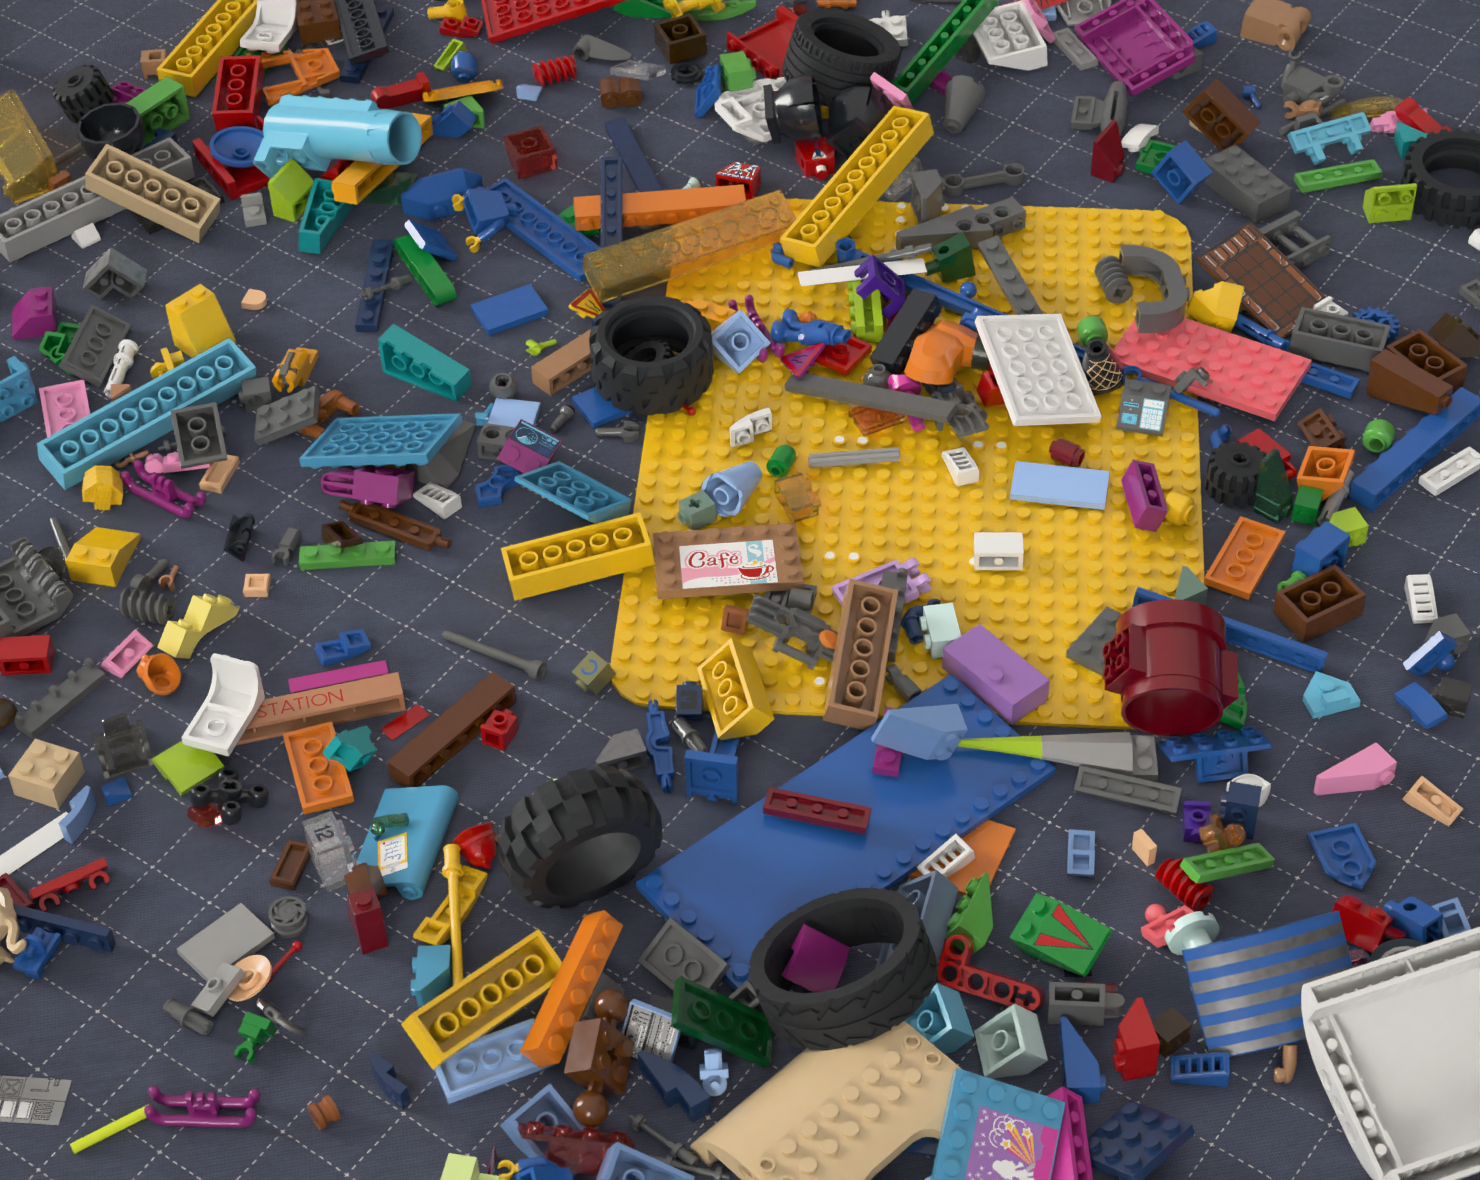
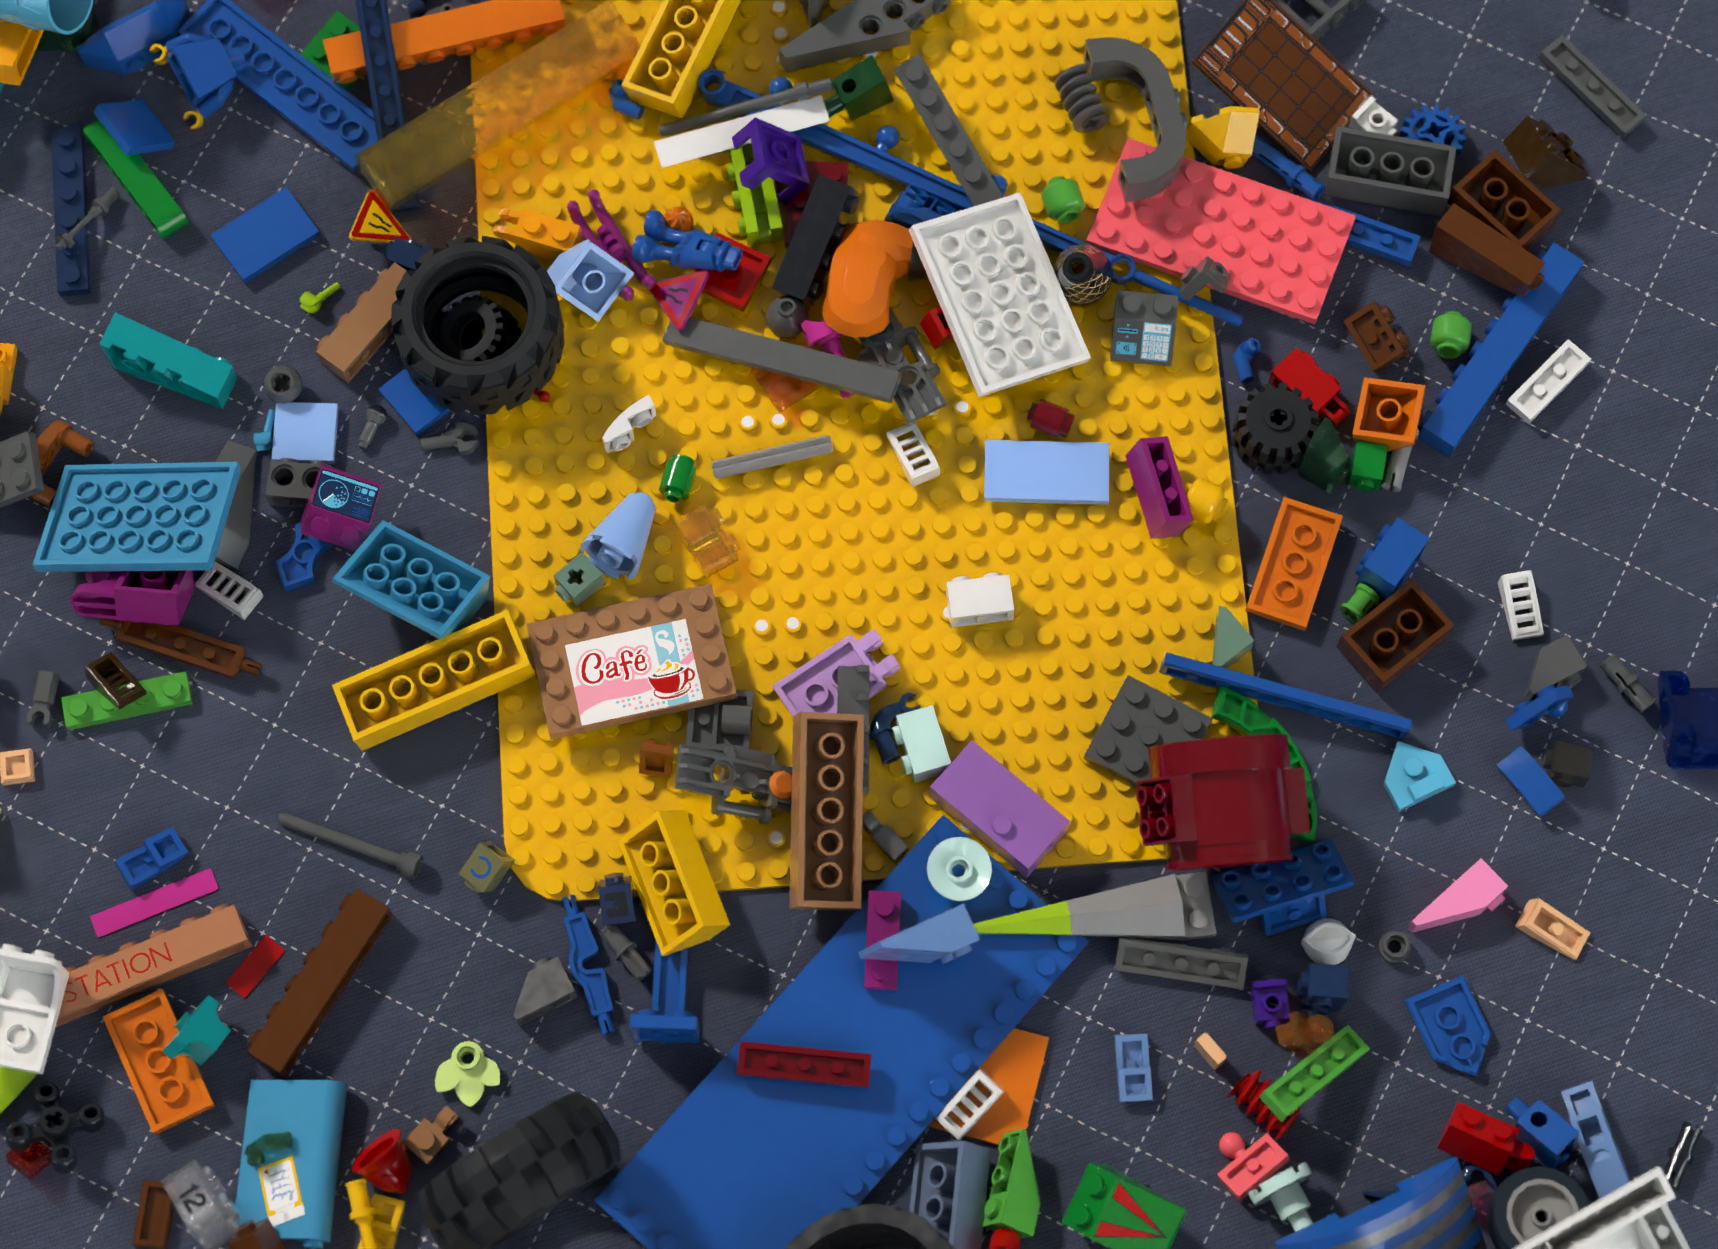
camera: 10 degrees left, 25 degrees up
red brick [480,709,519,751] -> none
lime slope [1329,507,1369,548] -> none
none -> light aqua dish [927,837,992,901]
none -> dark grey plate [1378,931,1411,963]

